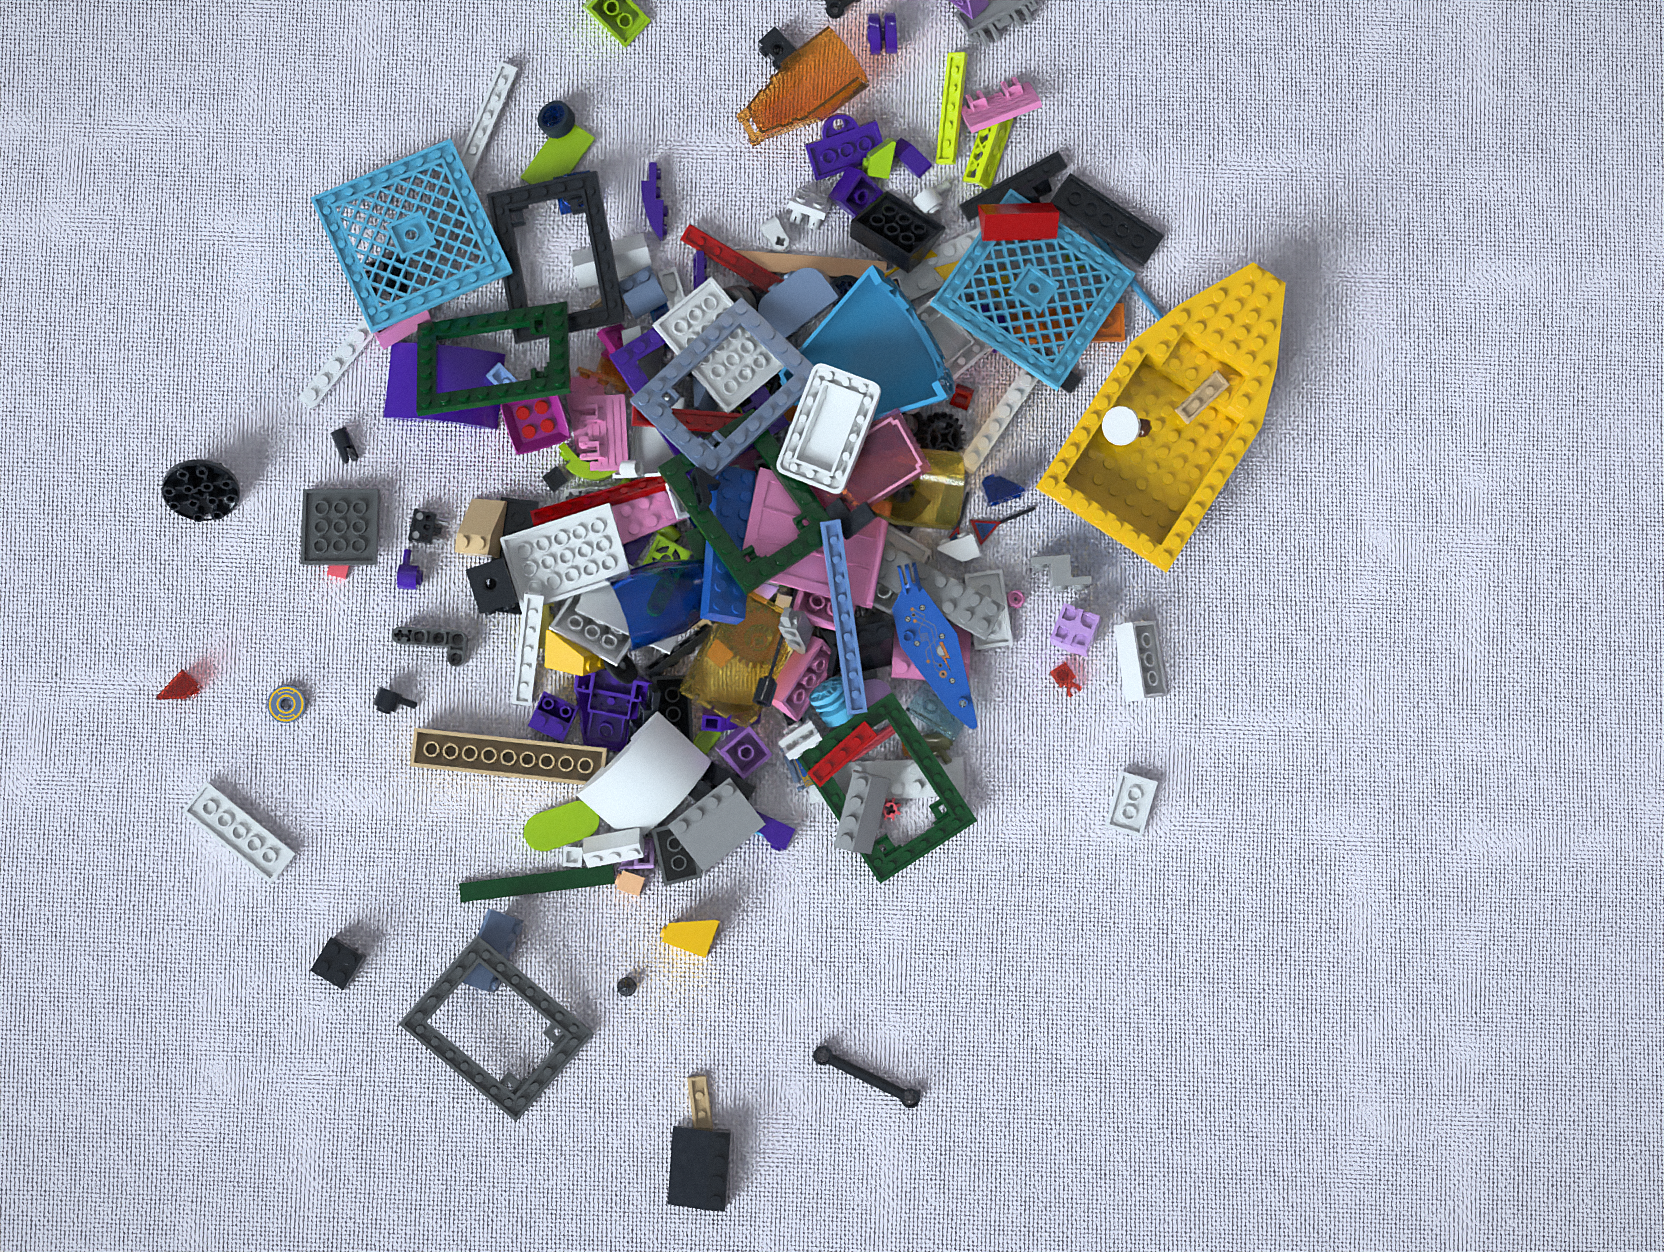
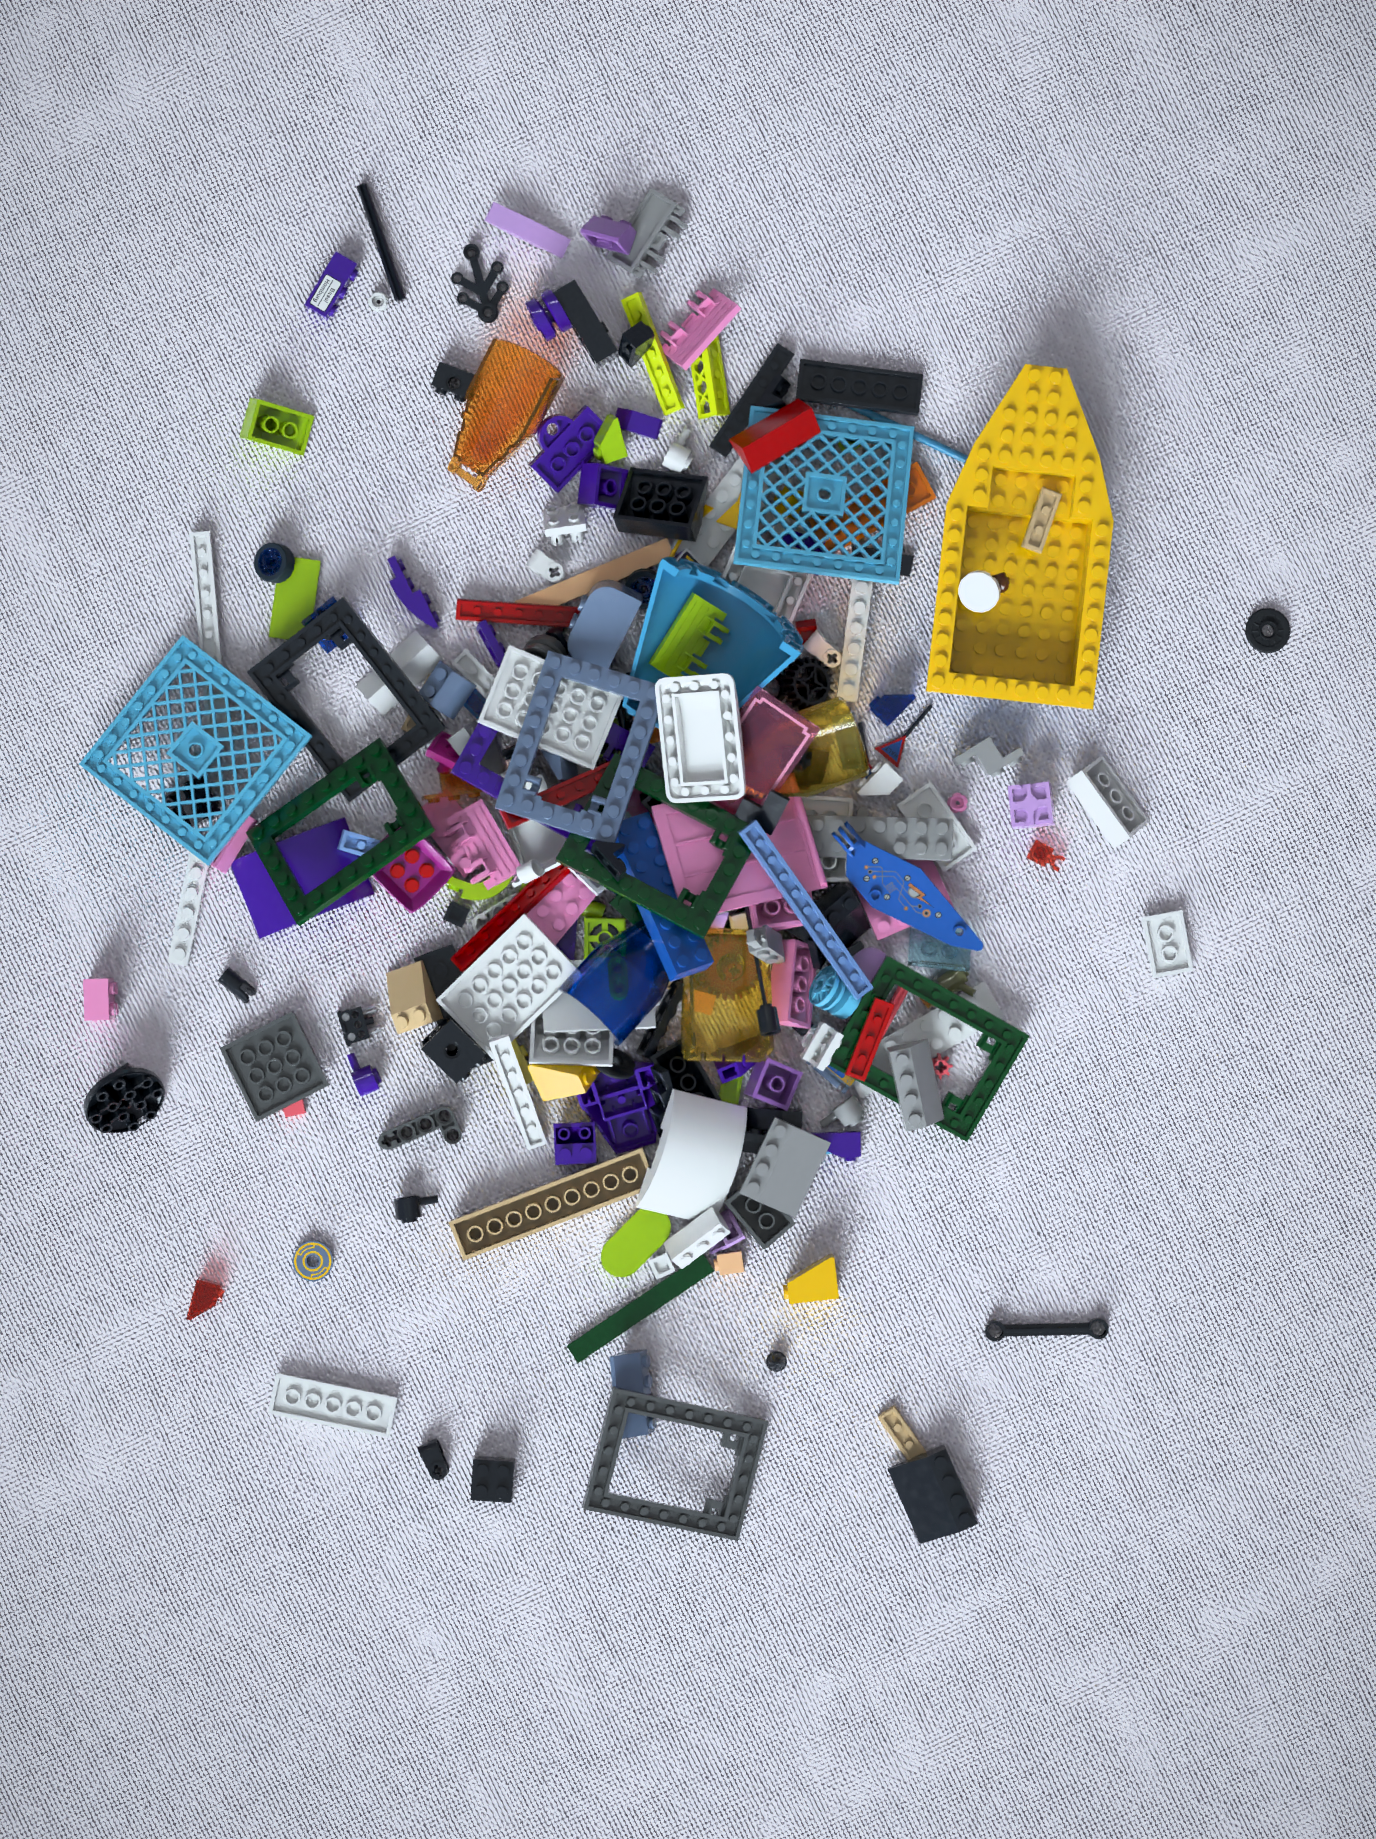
camera: 25 degrees left, 5 degrees up
none -> bright pink brick [83,978,119,1021]
none -> black piece [417,1438,449,1480]
none -> black brick [553,279,619,369]
none -> black slope [618,321,655,368]
none -> lime hinge [648,592,730,677]
none -> white piece [803,630,842,668]
none -> light grey piece [820,1095,866,1128]
none -> black wheel [1245,608,1291,653]

